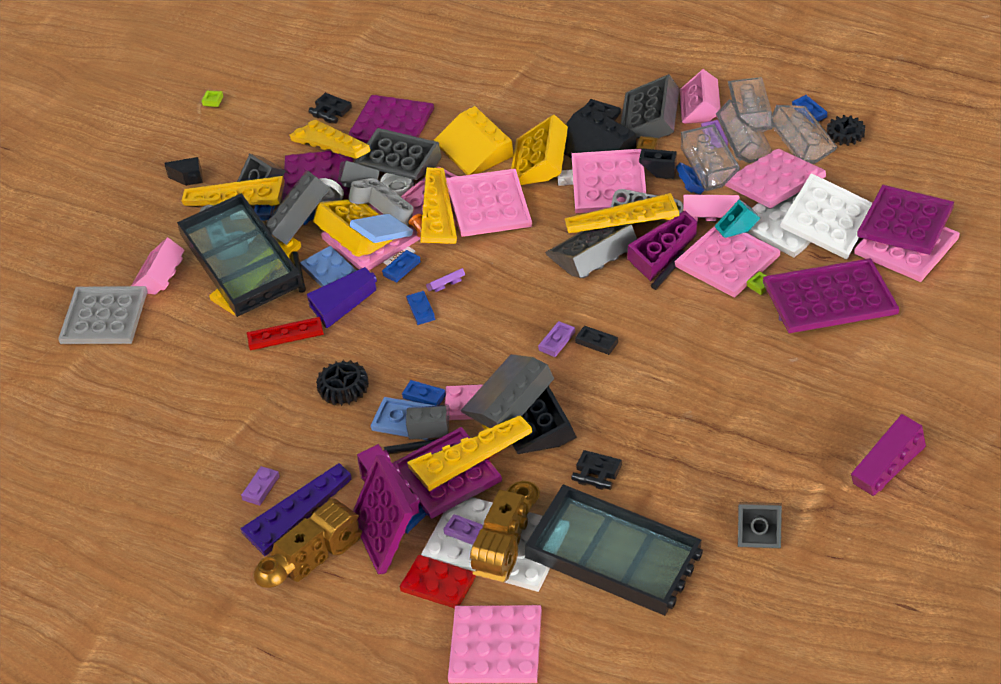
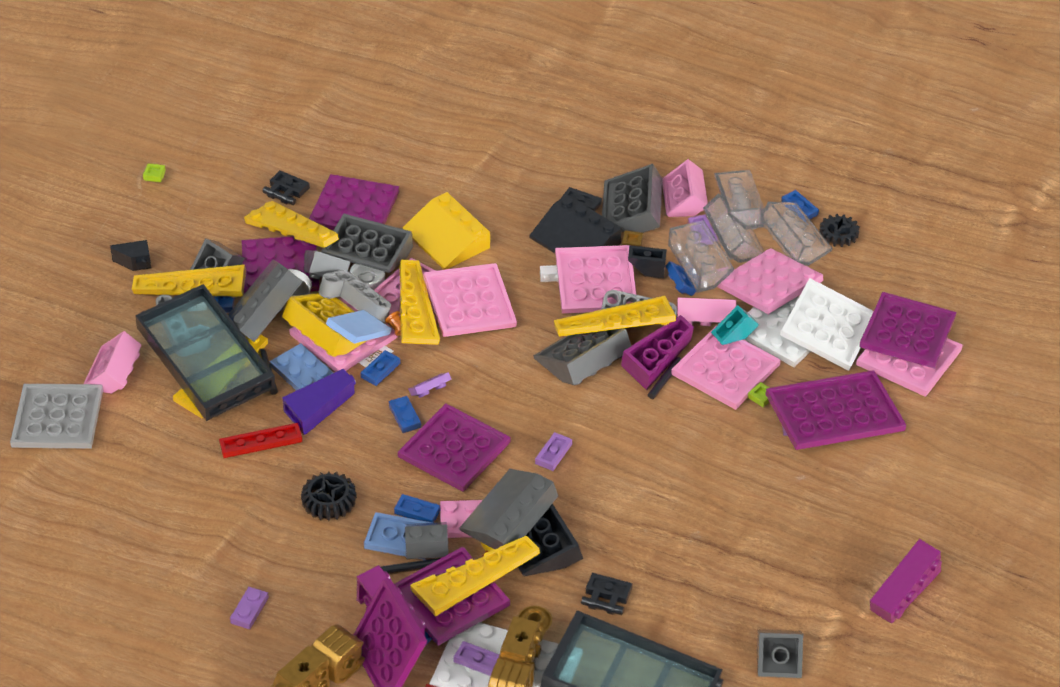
camera: 10 degrees left, 0 degrees up
dark purple wing [240,463,352,556] -> none
yellow slope [511,114,568,185] -> none
black plate [575,325,618,355] -> none
none -> magenta plate [398,403,510,492]

